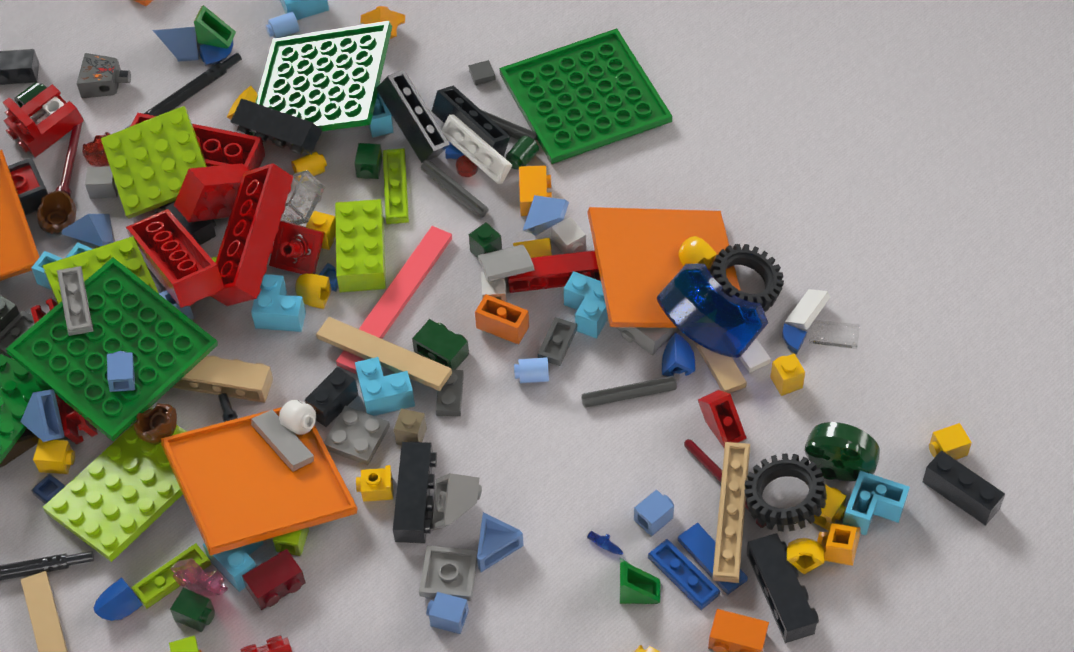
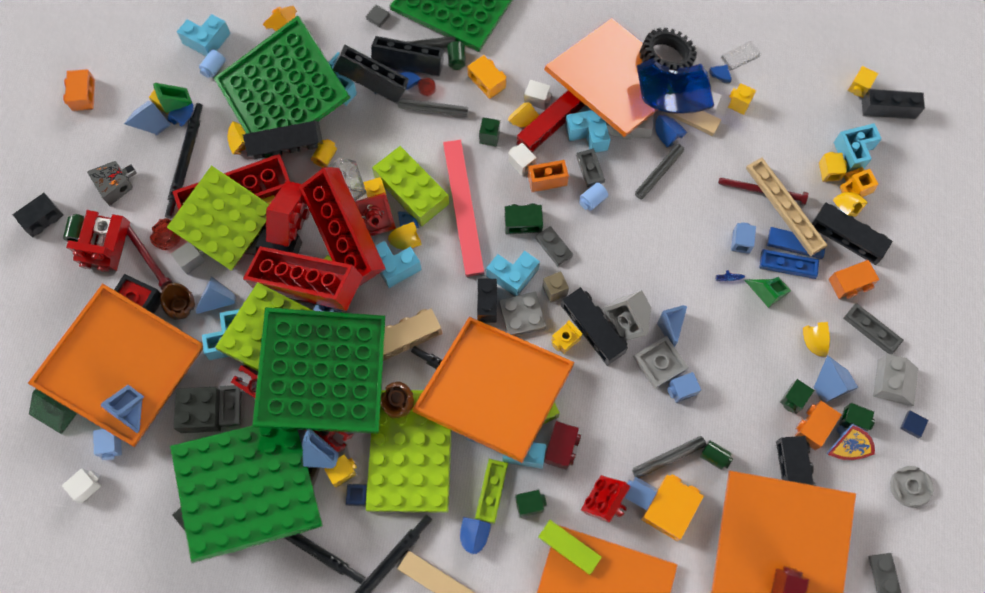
camera: 40 degrees left, 15 degrees up
light grey tile [57,266,93,336] -> none
medium blue brick [107,351,135,392] -> none
clear pink slope [170,558,228,596] -> none
light grey tile [251,409,314,471] -> none
white head [279,400,316,435] -> none
tan tile [316,317,452,391] -> none
dark green brick [354,143,383,179] -> none
lime tile [382,148,409,224] -> none
white tile [441,115,512,184] -> none
light grey slope [478,244,535,281] -> none
medium blue slope [522,195,569,236] -> none
yellow brick [679,236,717,277] -> none
red slope [698,390,747,448] -> none
black tyre [744,453,827,532] -> none
white tile [785,289,831,330] -> none
dark green piece [804,422,880,481] -> none

